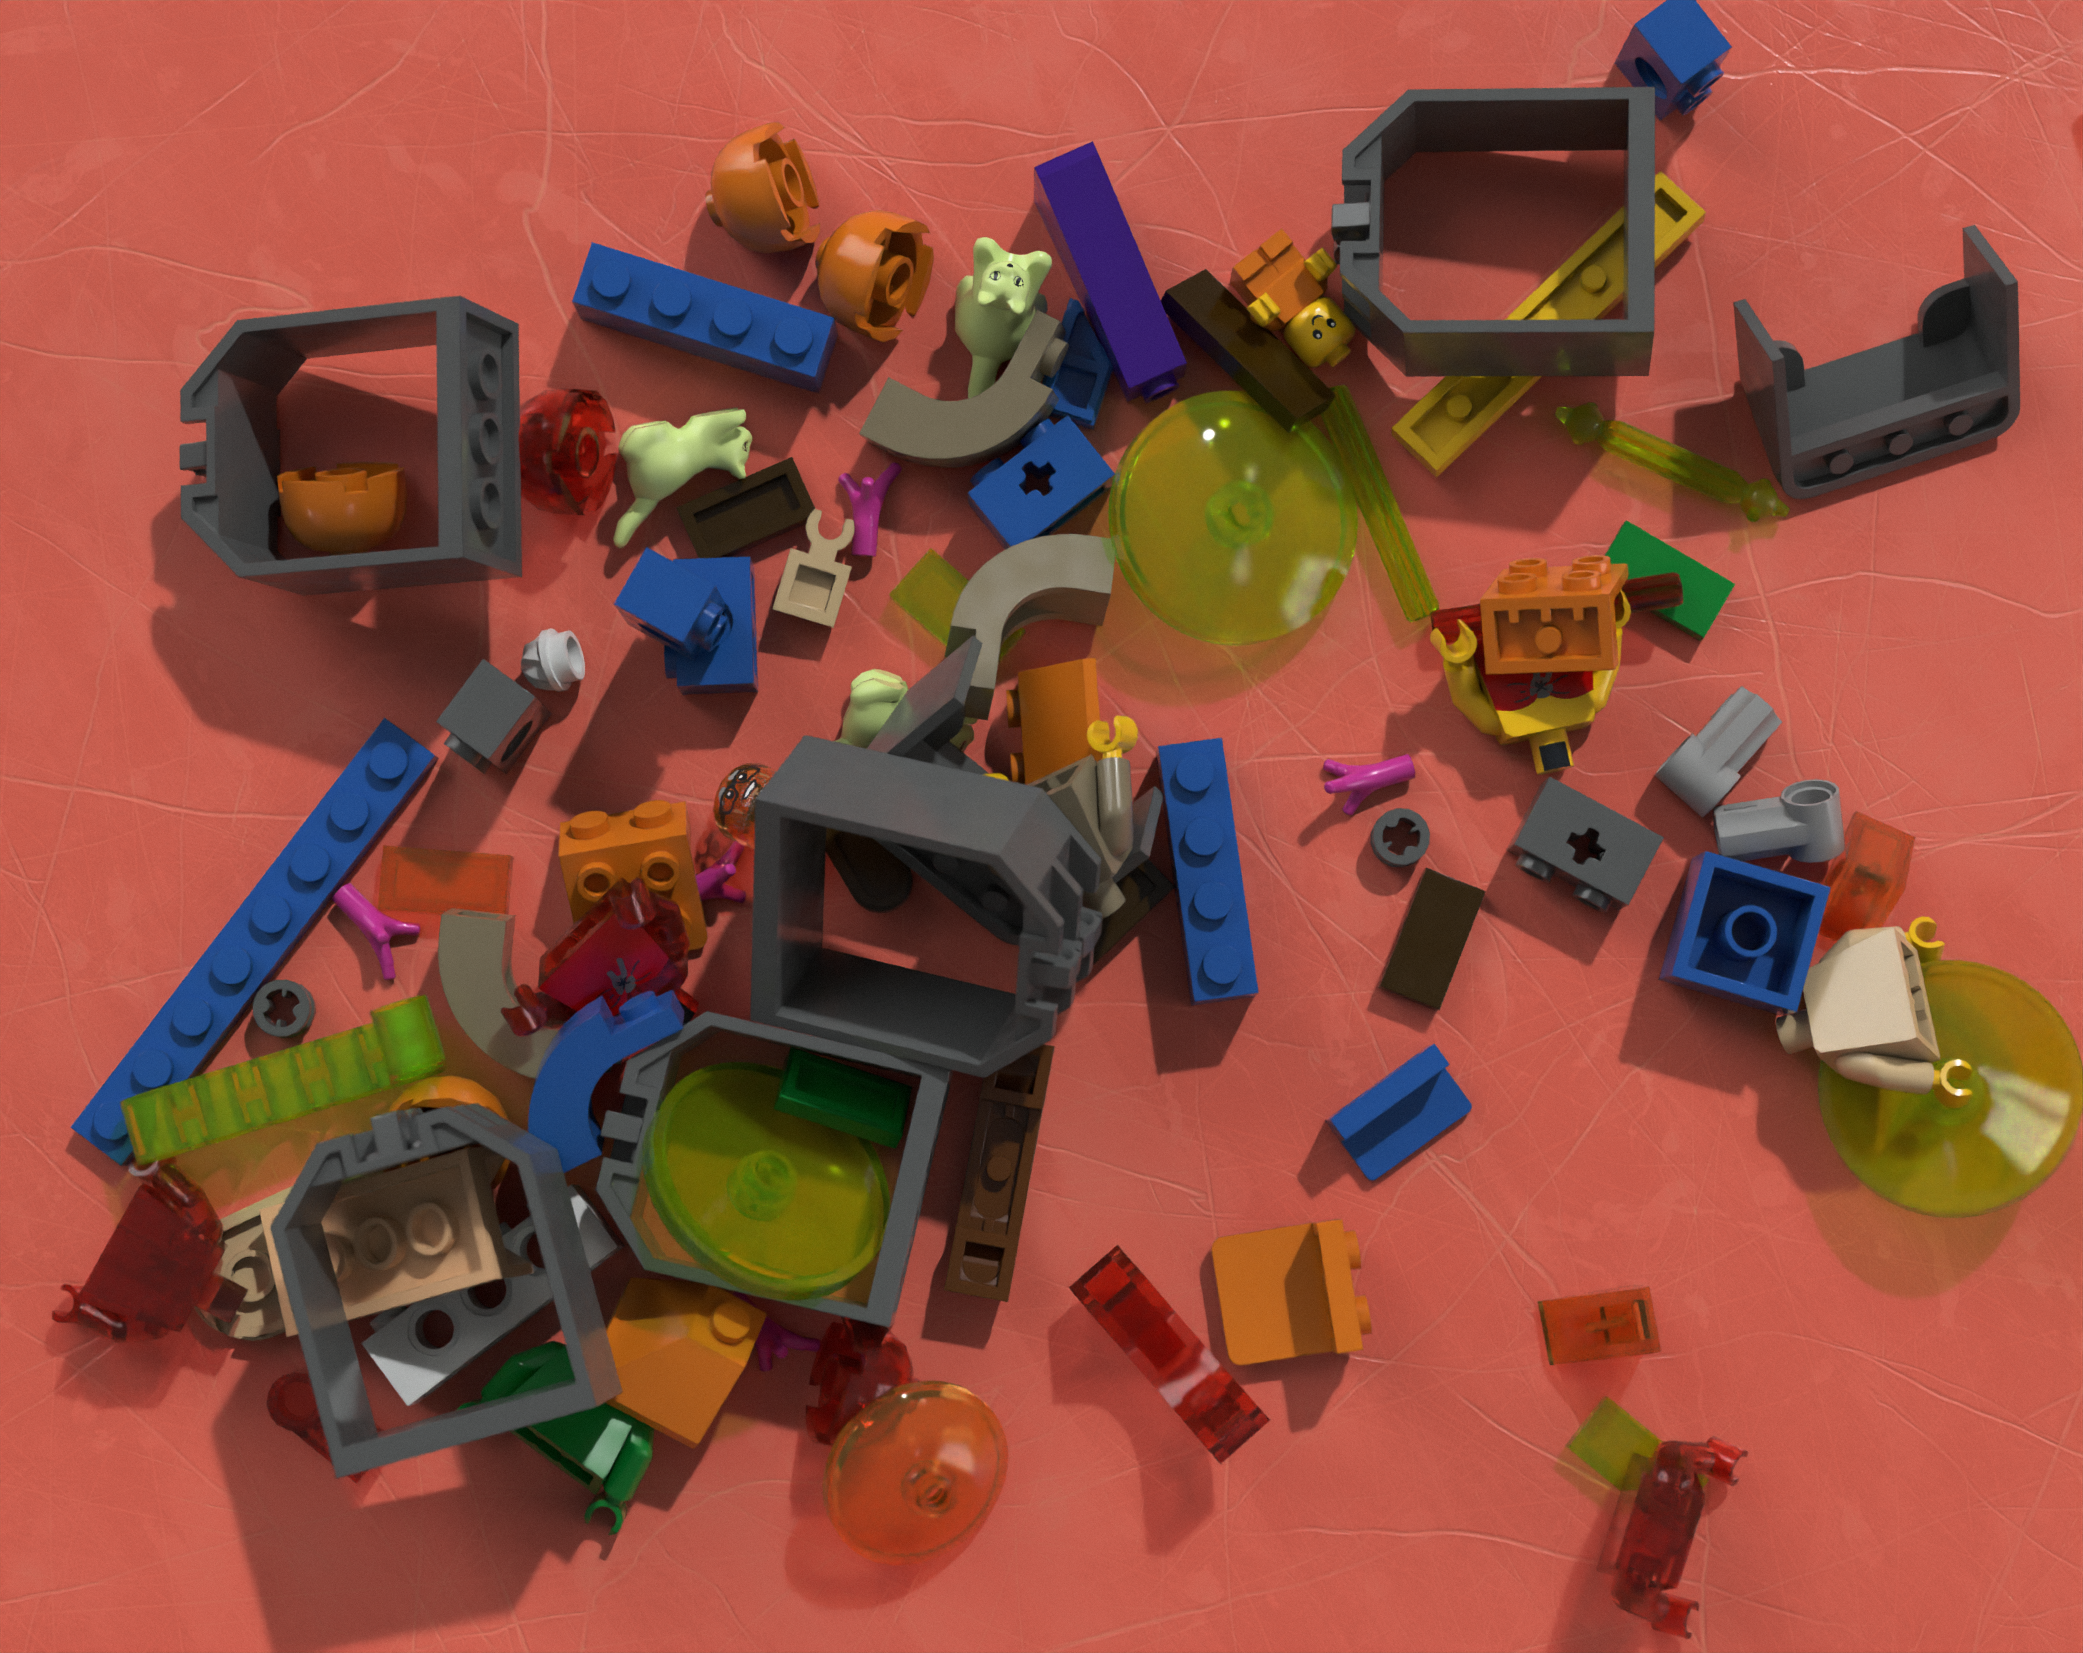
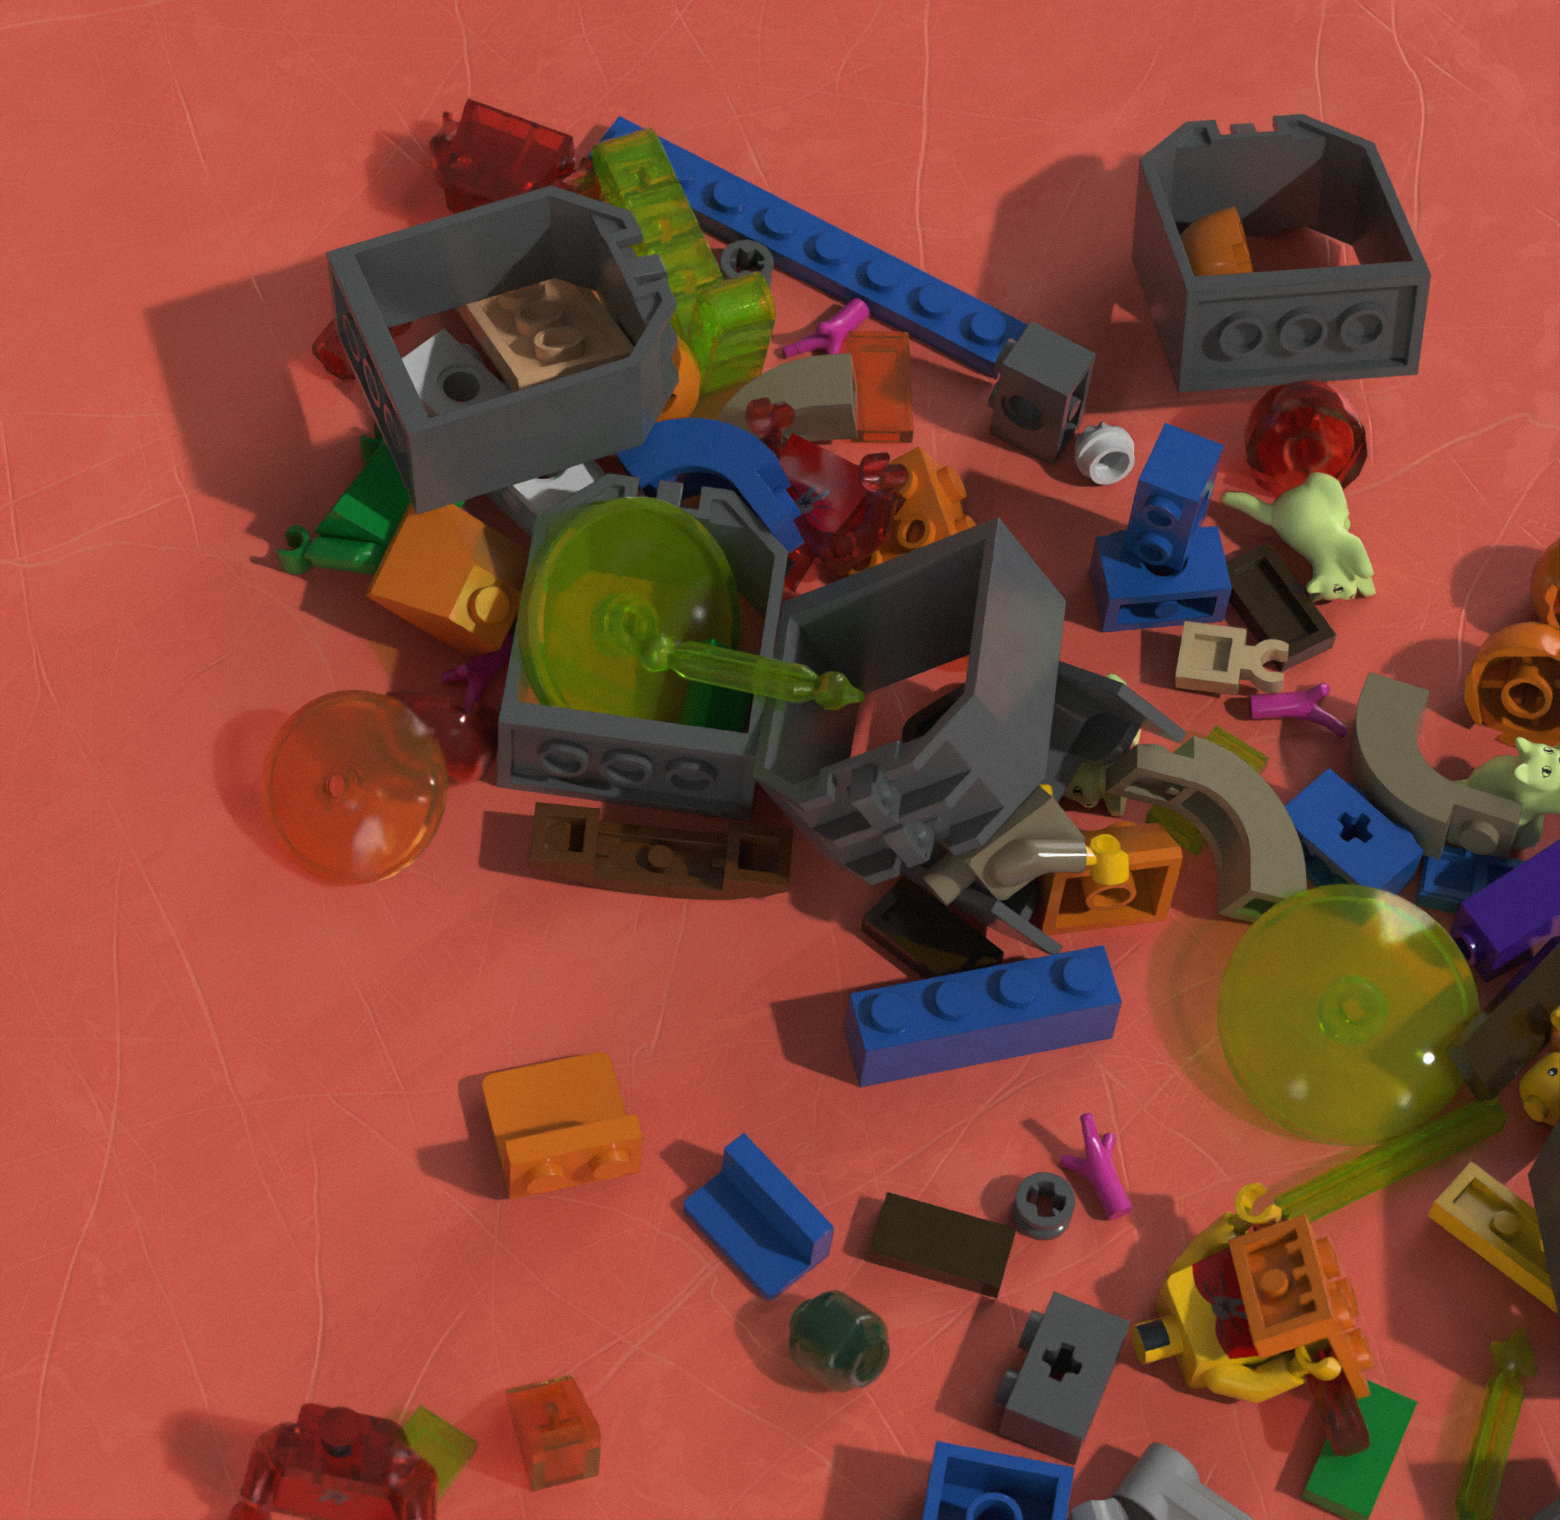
camera: 80 degrees right, 25 degrees down
blue brick [572,242,838,394] -> none
clear red arch [1069,1245,1270,1464] -> none
none -> clear neon green wheel [627,634,864,710]
none -> head [788,1290,890,1393]

